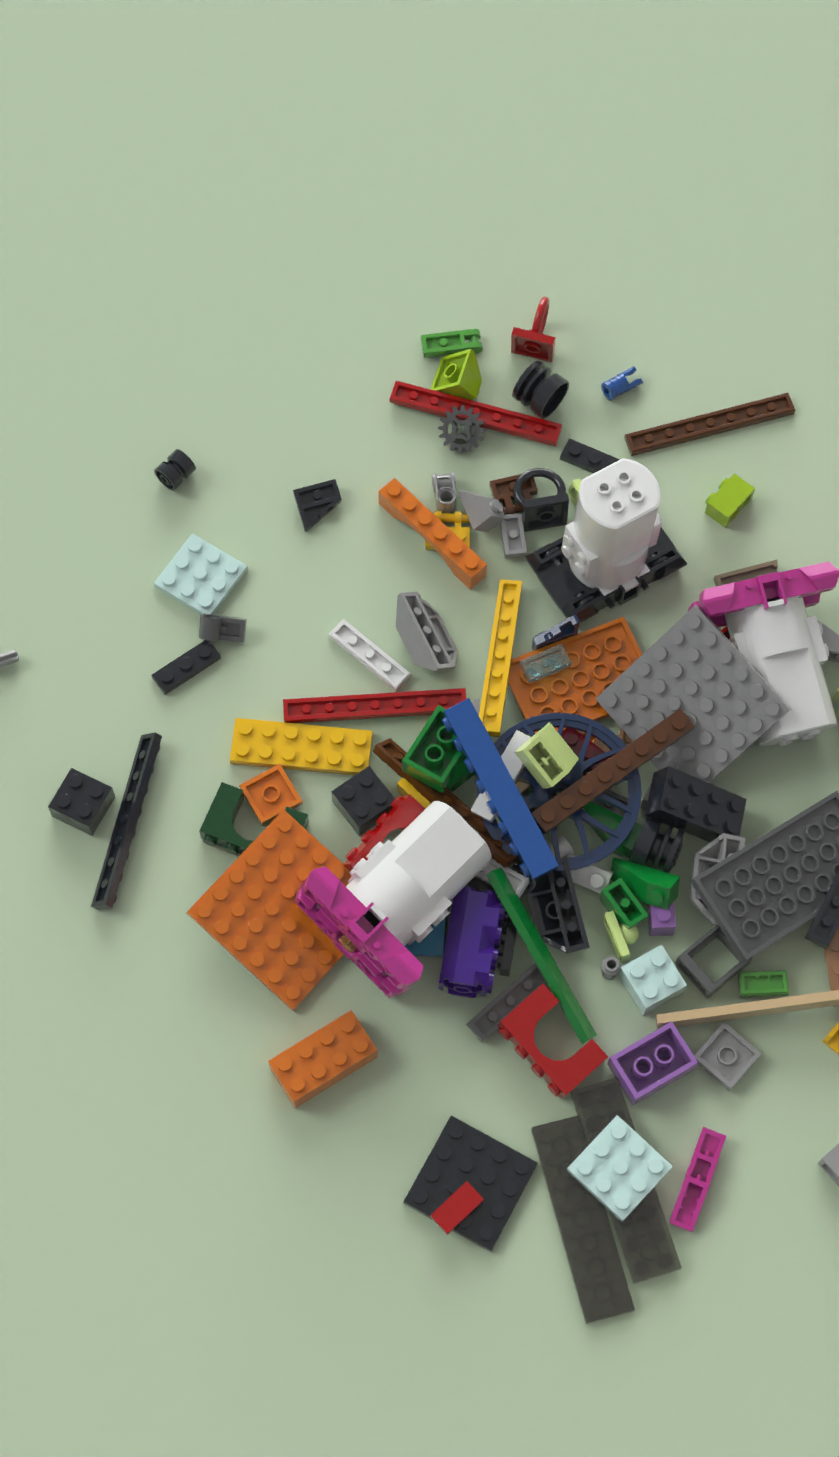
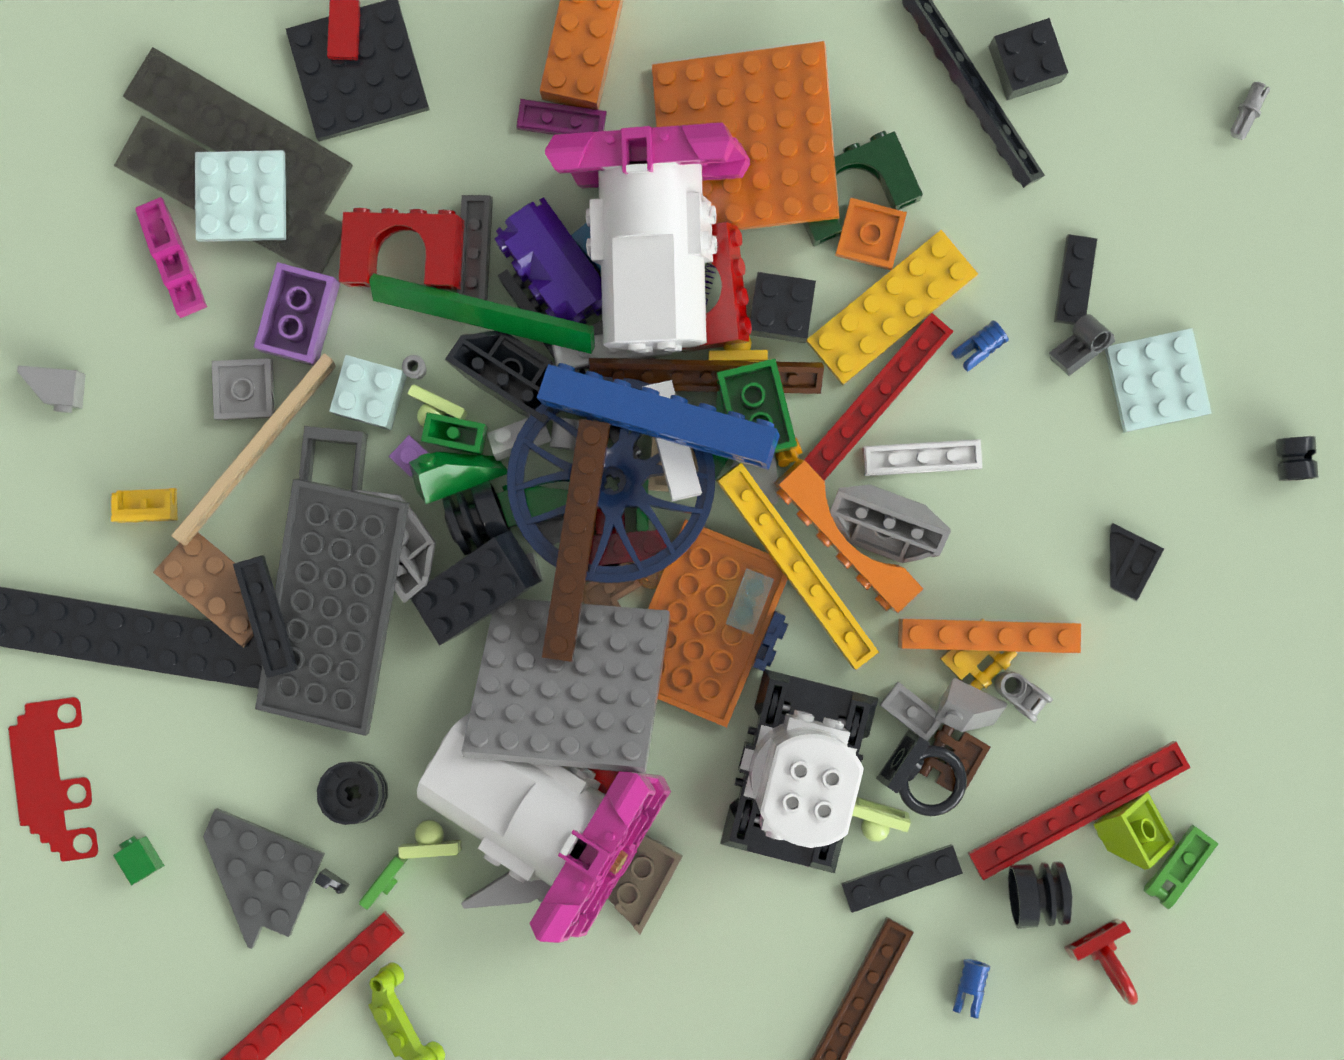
camera: 140 degrees right, 20 degrees up
dark grey gear [438,405,486,453] -> none
yellowish green slope [514,722,579,789] -> none
lime brick [705,473,755,528] -> none
bright green plate [738,970,789,998] -> none
none -> magenta tile [516,99,607,135]
none -> orange arch [774,459,923,613]
none -> blue hinge [951,320,1009,372]

